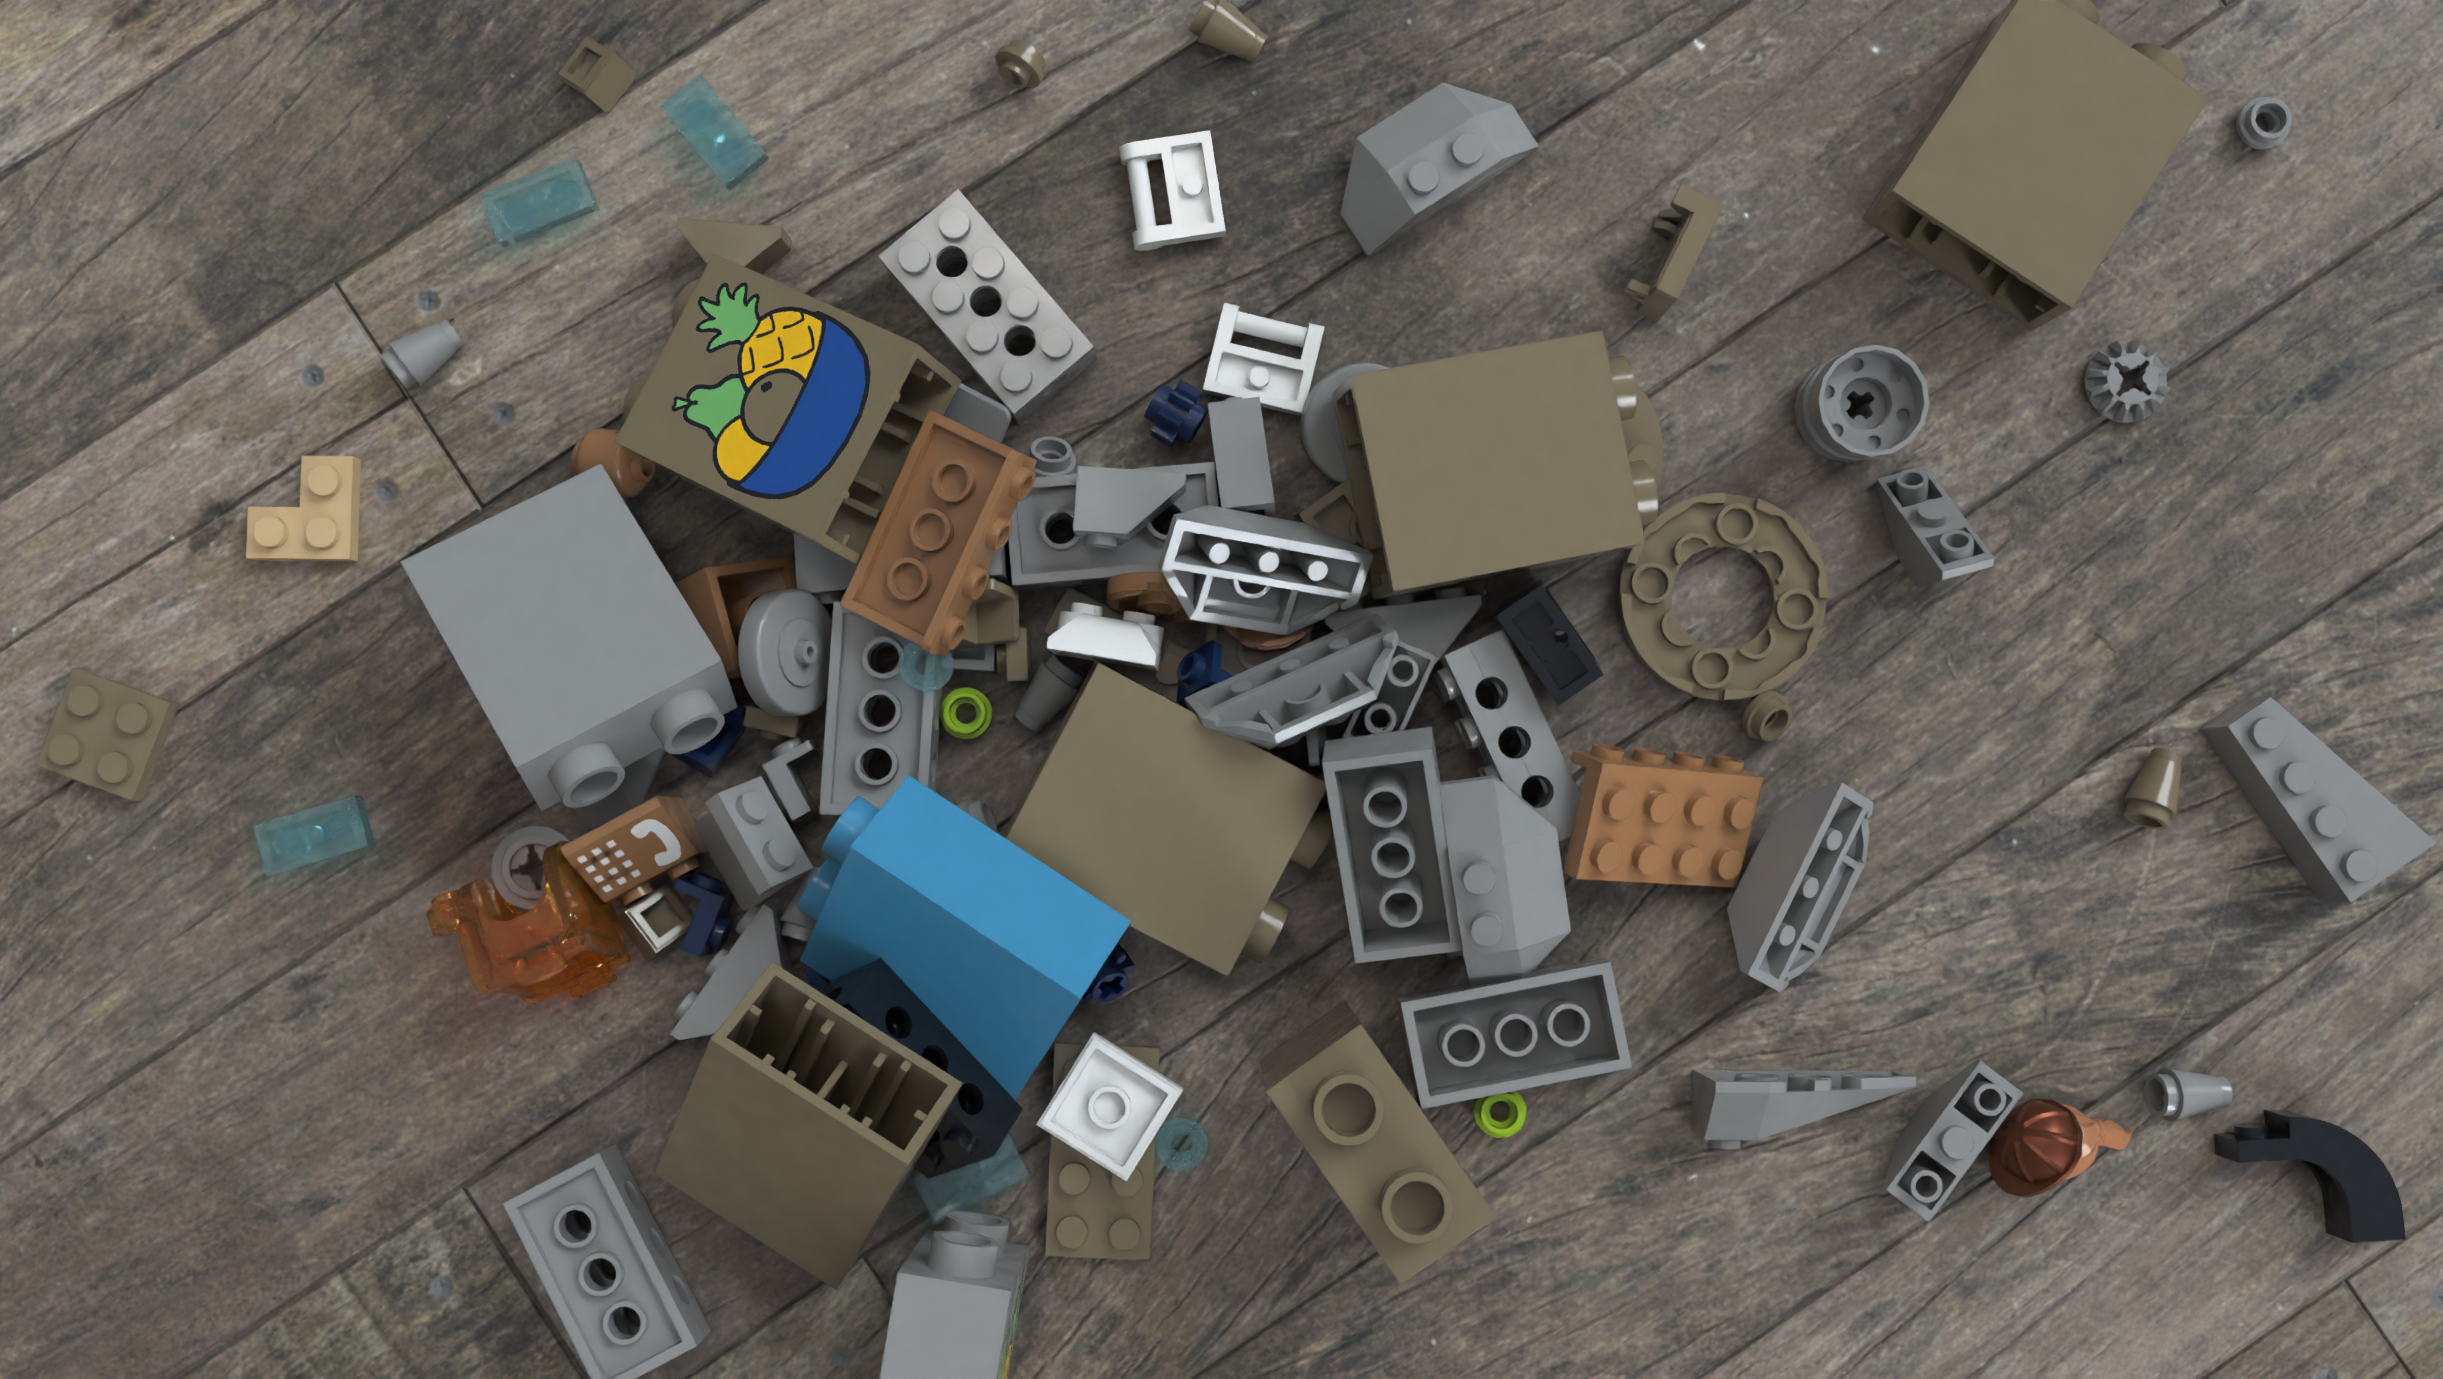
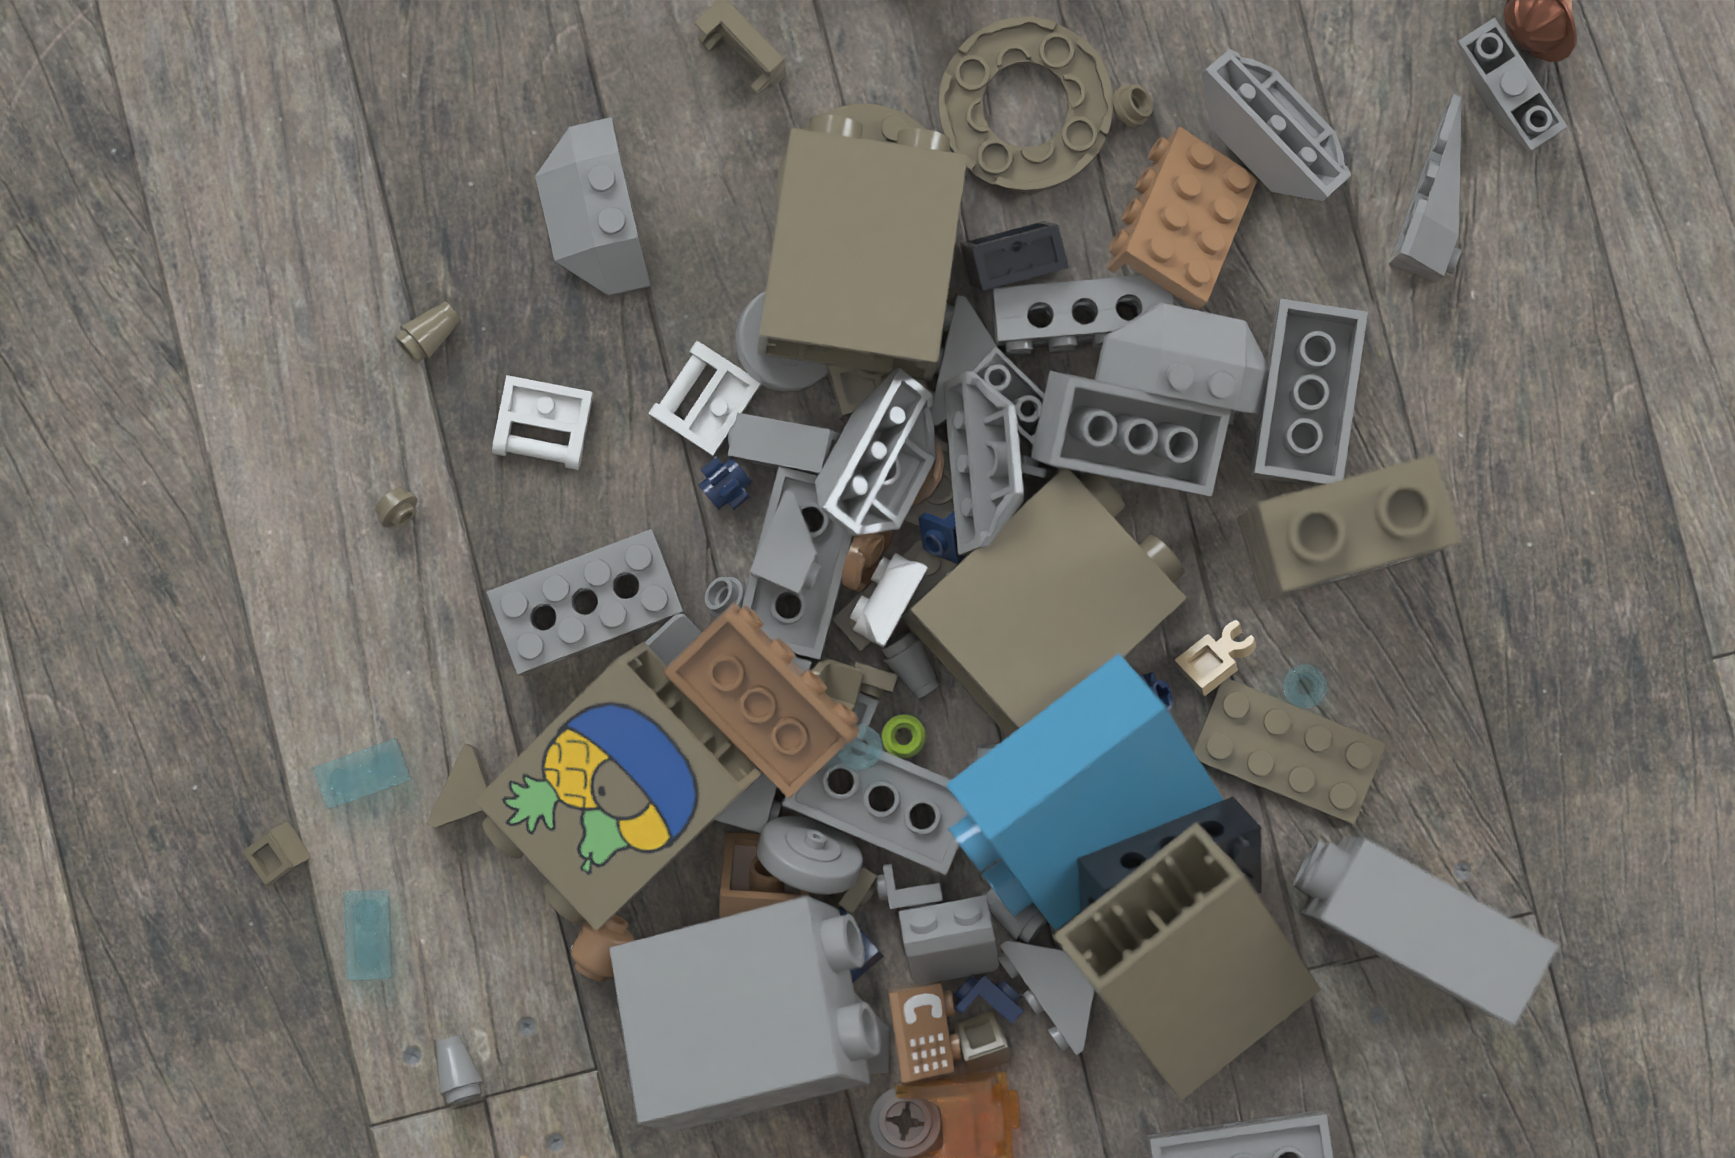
camera: 65 degrees left, 0 degrees up
clear light blue plate [911,1131,1031,1224] -> none
white tile [1036,1032,1183,1181] -> none
lime plate [1473,1091,1527,1138] -> none
none -> tan plate [1174,620,1256,696]

